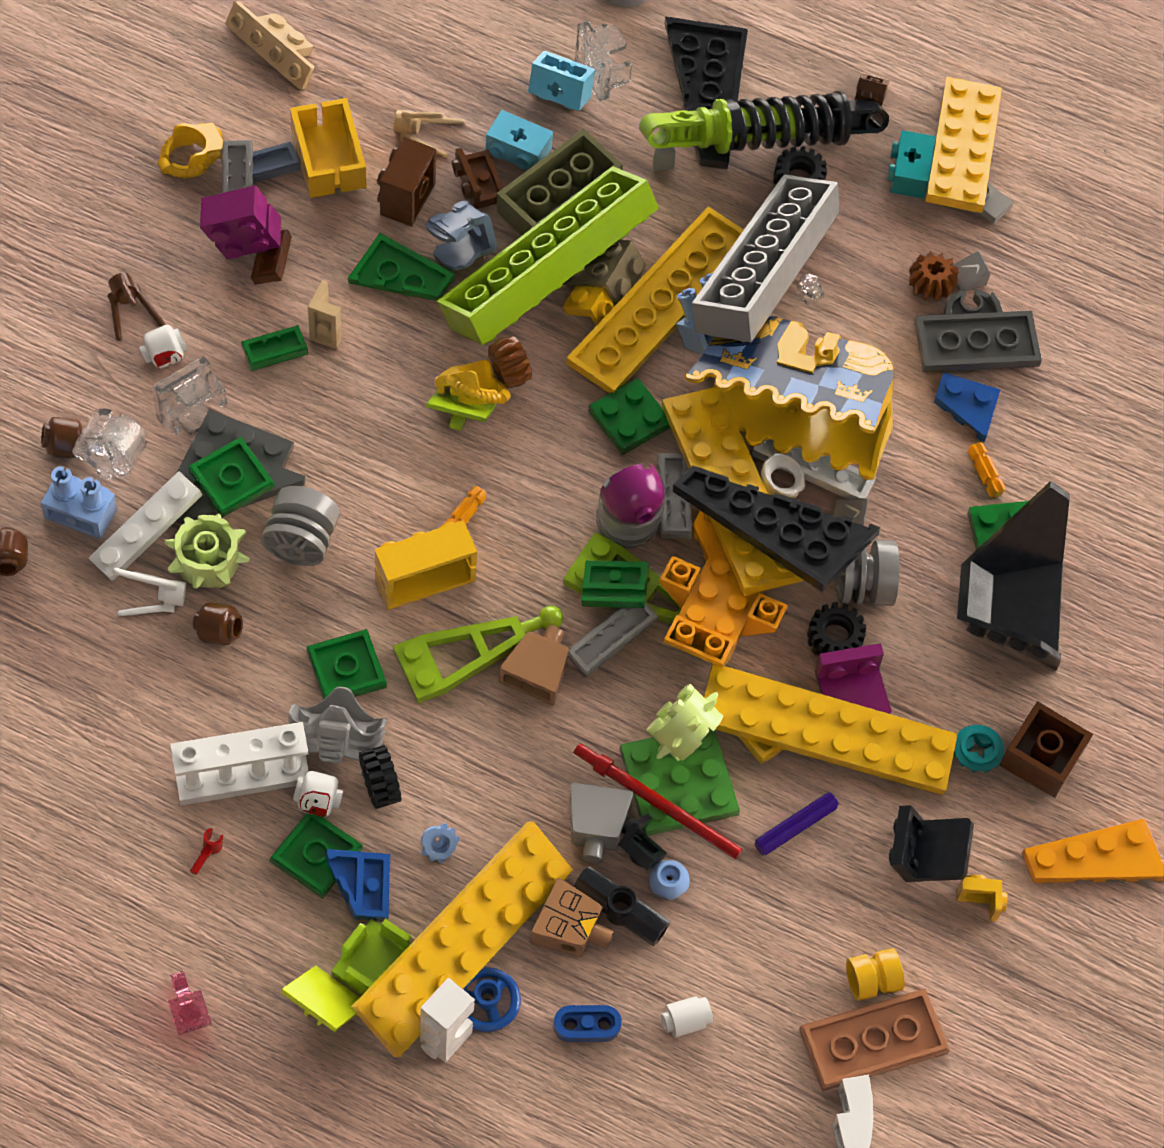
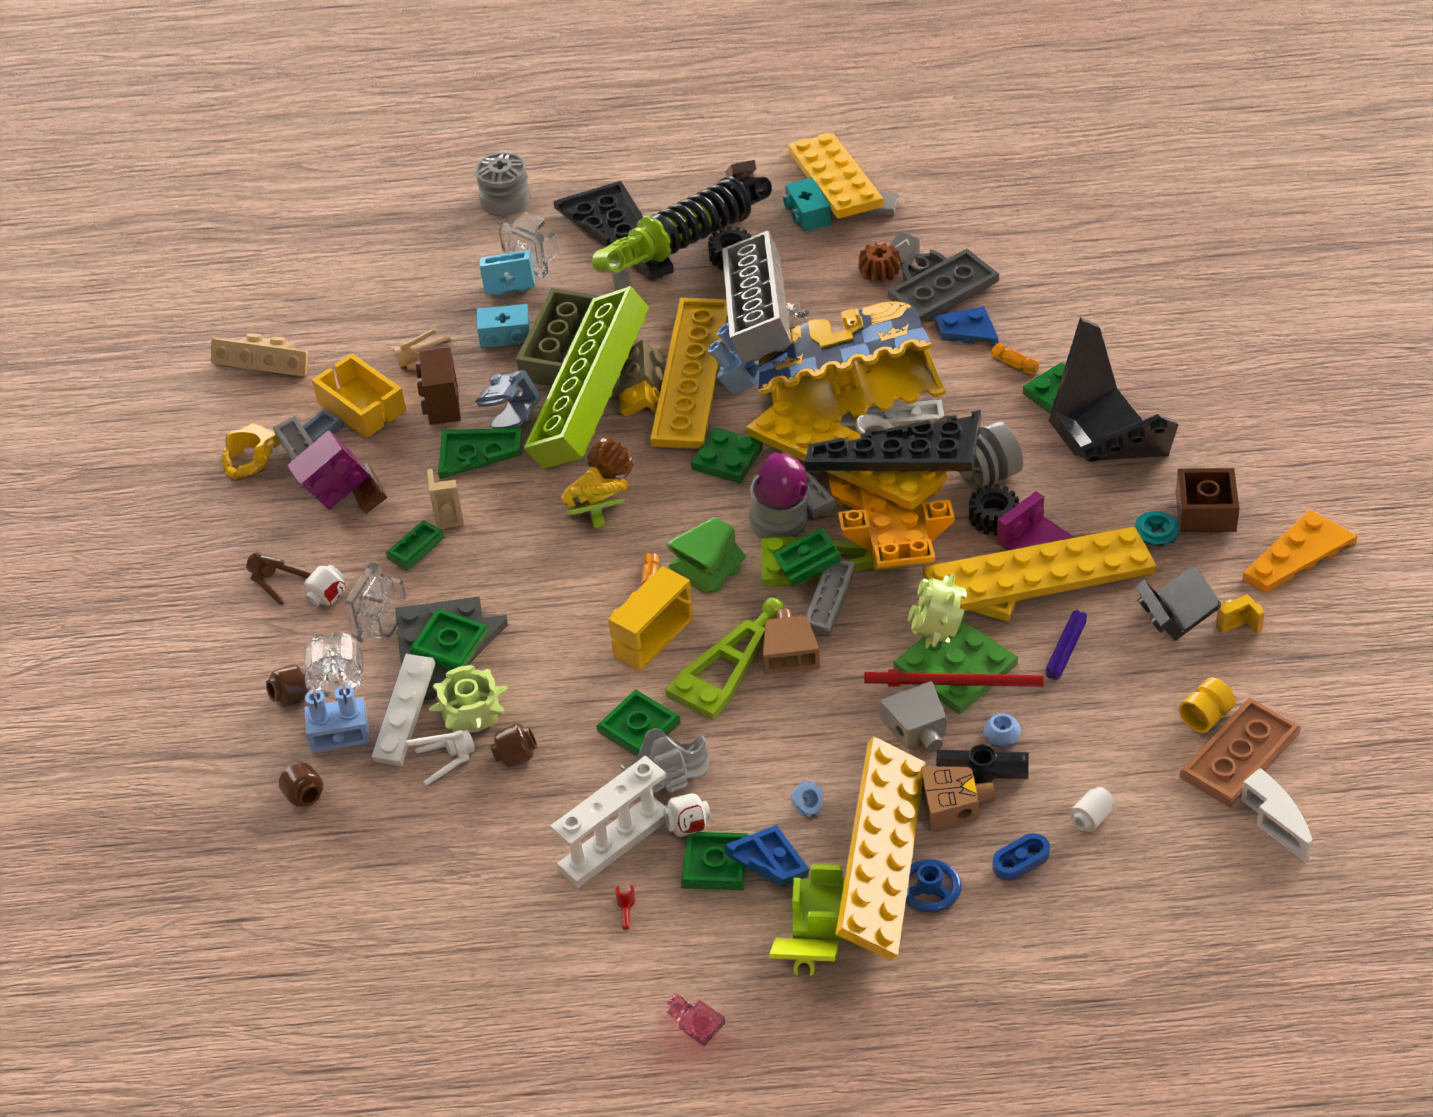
camera: 20 degrees left, 15 degrees down
light grey wheel [261,486,340,566] -> none
black tyre [359,745,402,809] -> none
white arch [420,978,475,1063] -> none
reddish brown bracket [452,147,504,209] -> none
black bracket [618,814,667,870] -> none
none -> bright green piece [667,517,747,594]

